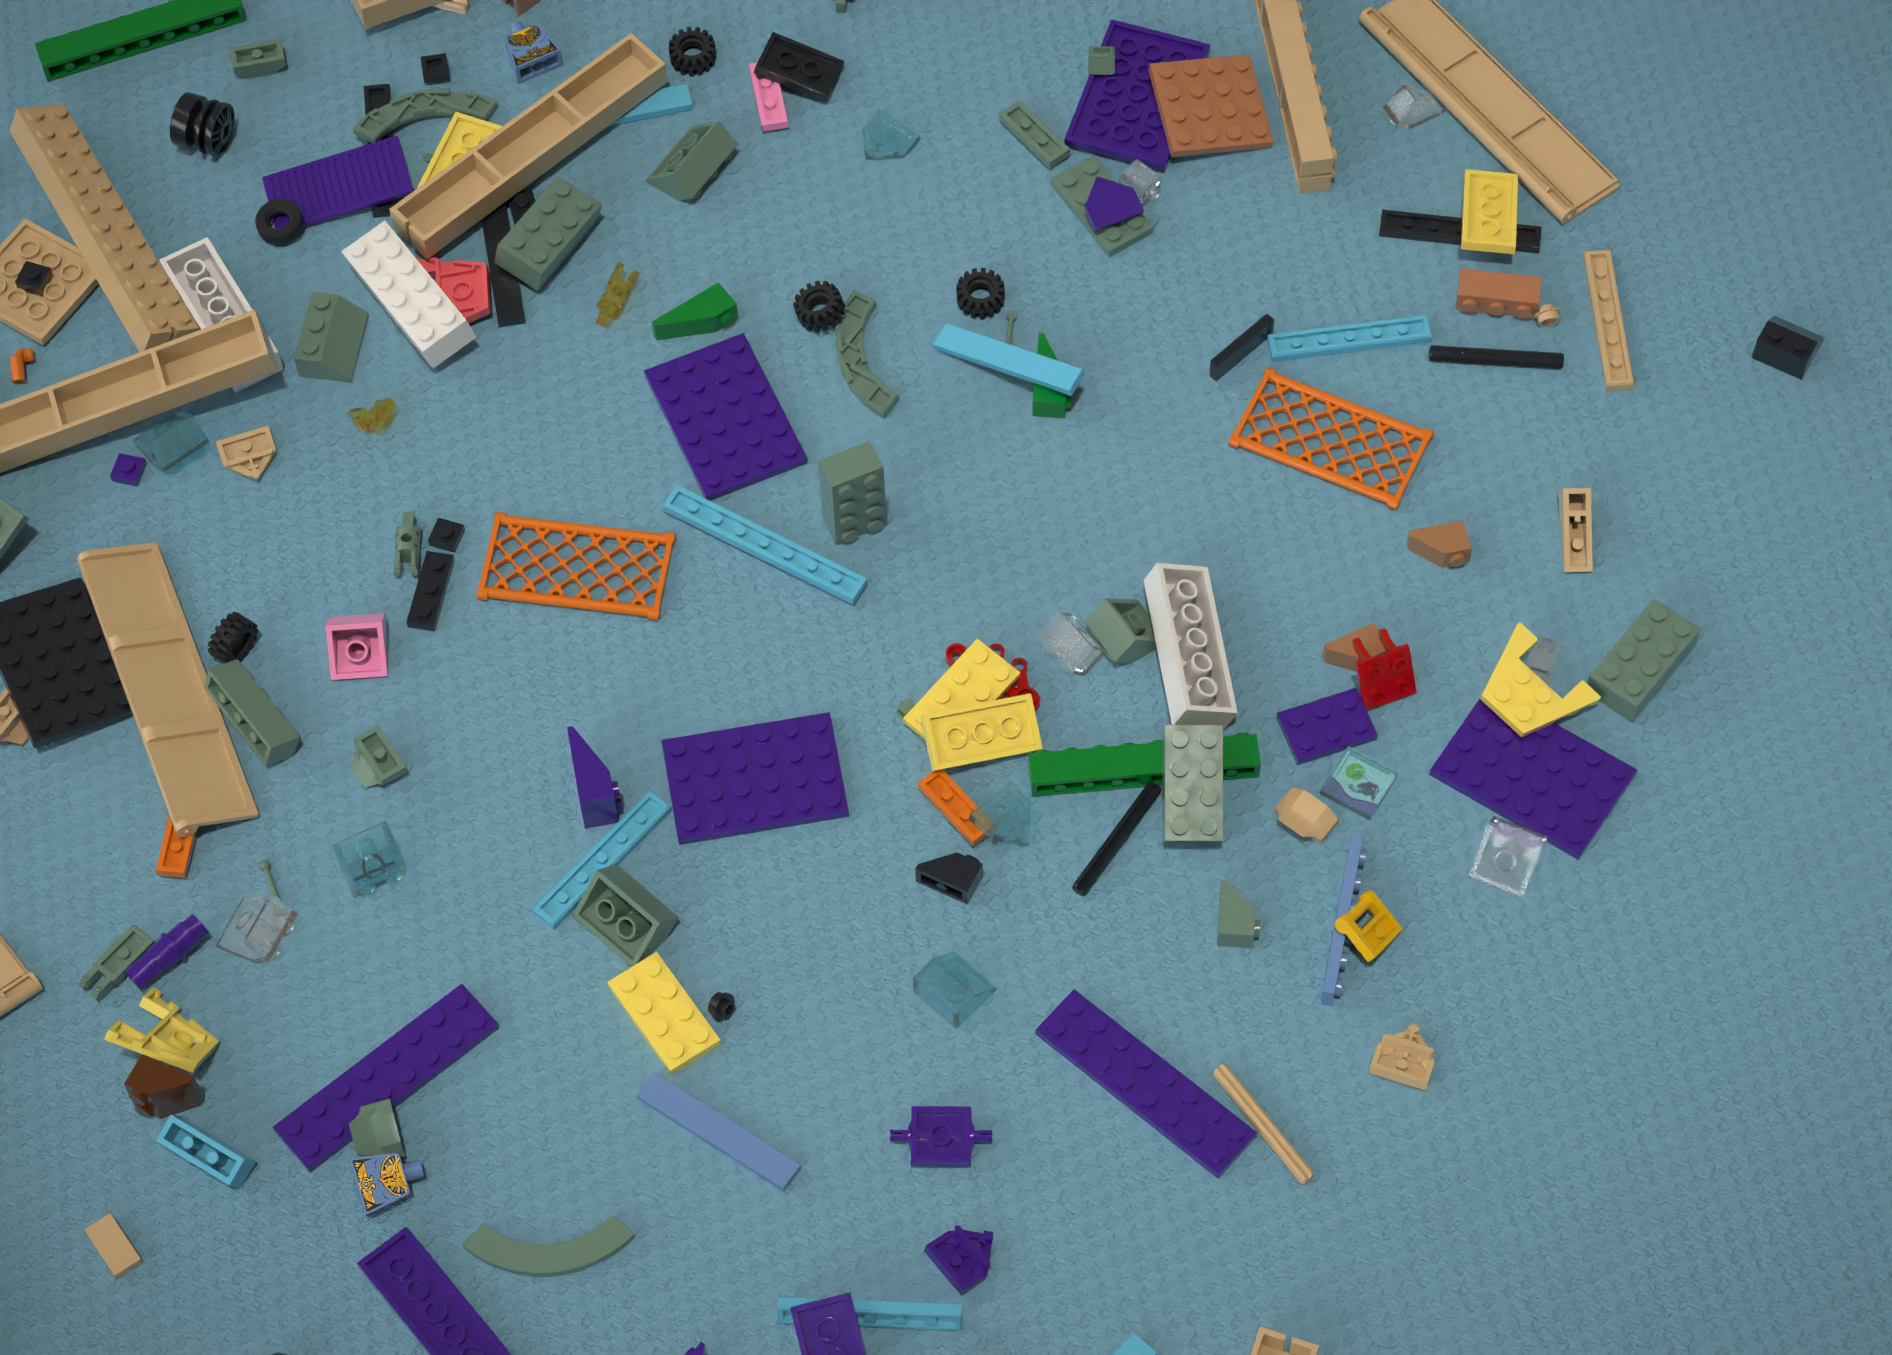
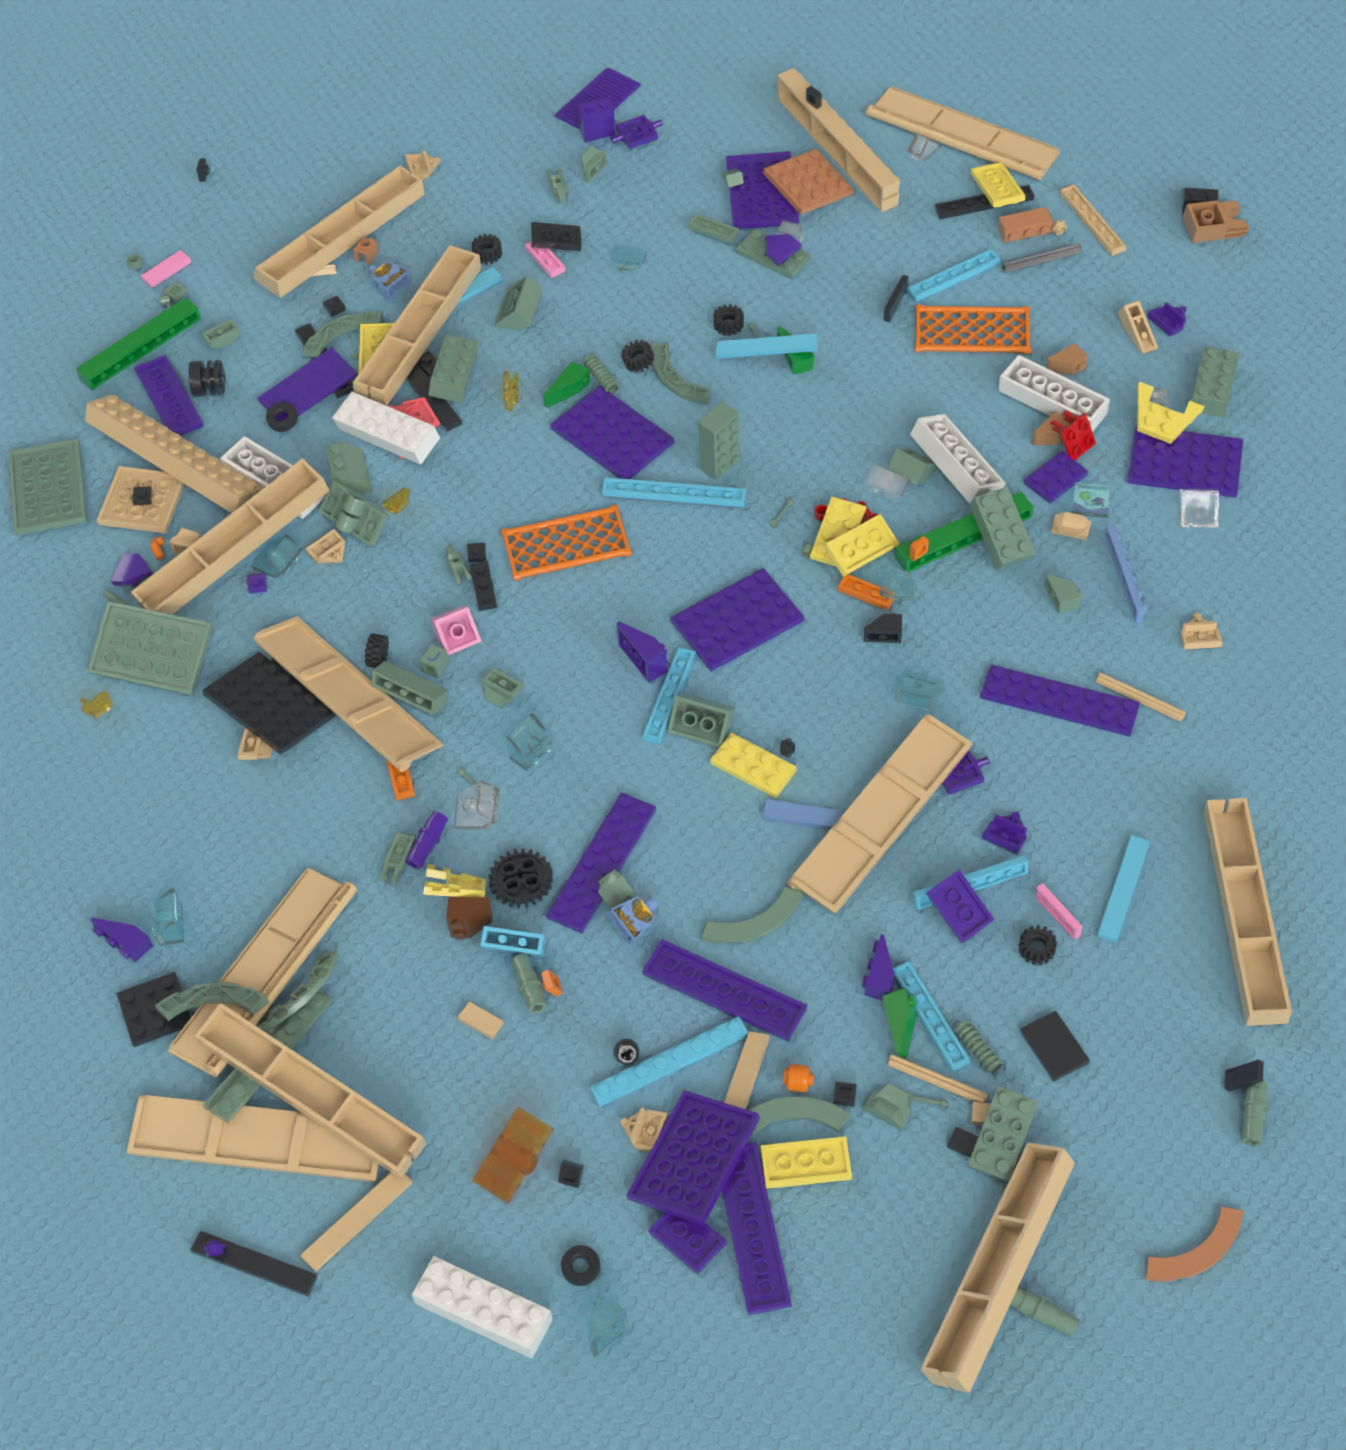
camera: 20 degrees left, 5 degrees down
black axle [1072,781,1161,896] -> none
yellow plate [1335,890,1403,962] -> none
none -> dark purple plate [134,355,204,436]
none -> tan slope [170,528,200,555]
none -> sand green plate [319,480,388,546]
none -> sand green brick [420,645,449,678]
none -> black gear [488,848,553,909]
none -> sand green piece [511,954,546,1014]
none -> orange plate [541,970,563,997]
none -> sand green piece [583,354,619,394]
none -> sand green hinge [770,499,794,528]
none -> tan piece [787,714,973,914]
none -> orange plate [910,536,929,561]
none -> white brick [999,355,1110,432]
none -> dark purple slope [1147,302,1186,337]
none -> medium nougat brick [1182,200,1249,243]

